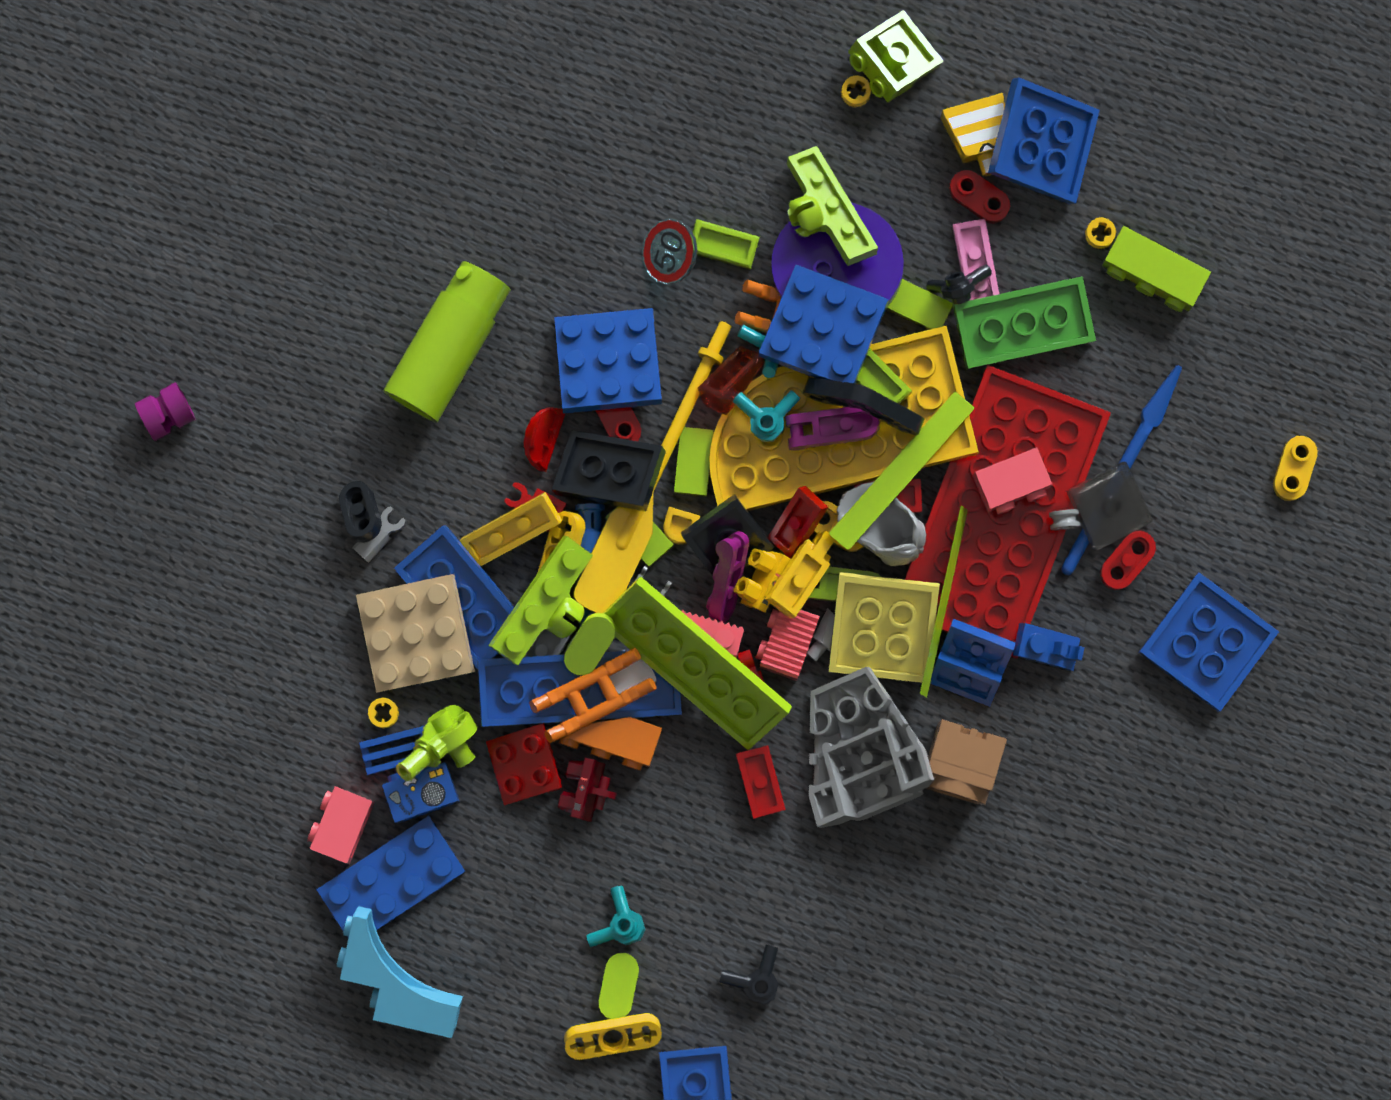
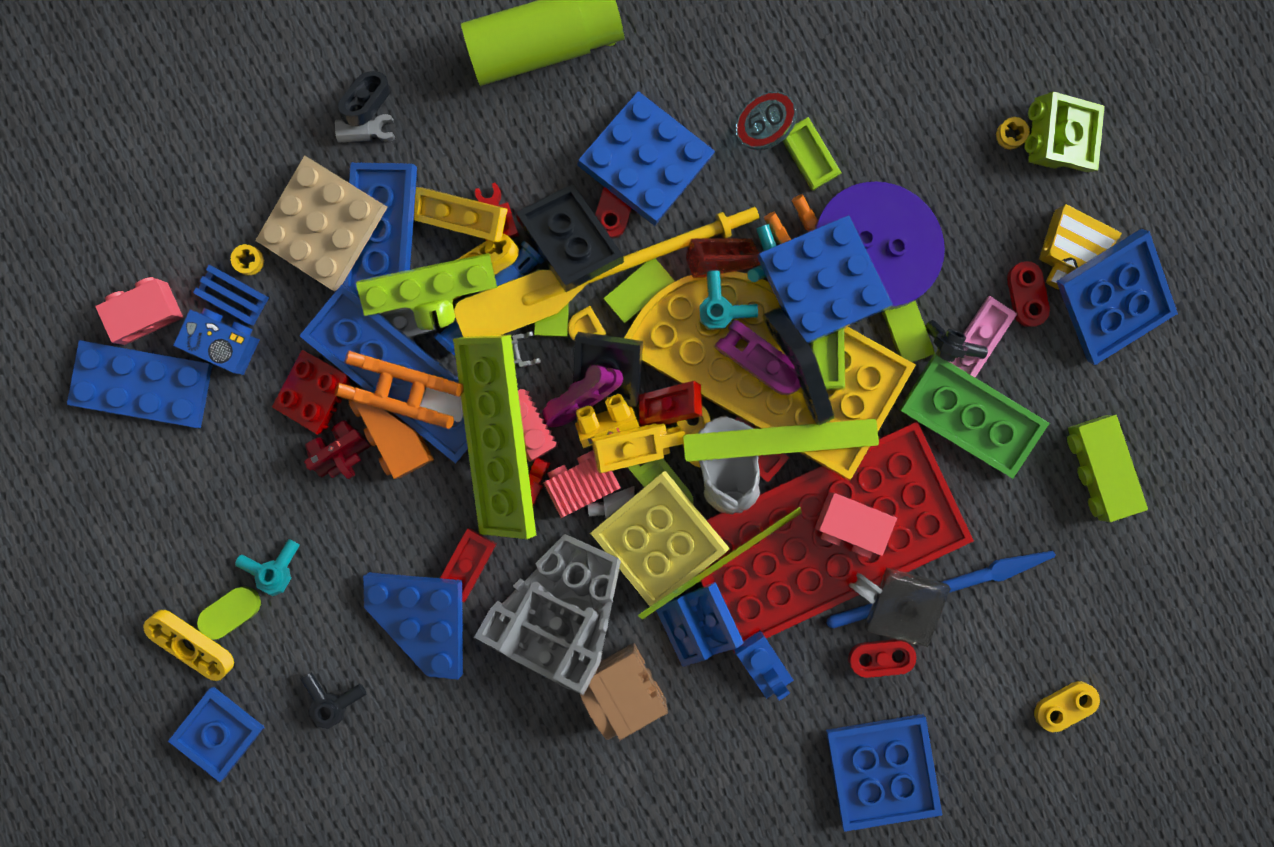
camera: 45 degrees right, 5 degrees up
medium azure arch [337,906,463,1038] -> none
lime pin [396,705,478,782] -> none
red plate [524,407,565,472] -> none
lime tile [564,613,616,675] -> none
lime plate [787,146,878,266] -> none
yellow bush [1085,217,1116,249] -> none
none -> blue plate [363,572,463,680]

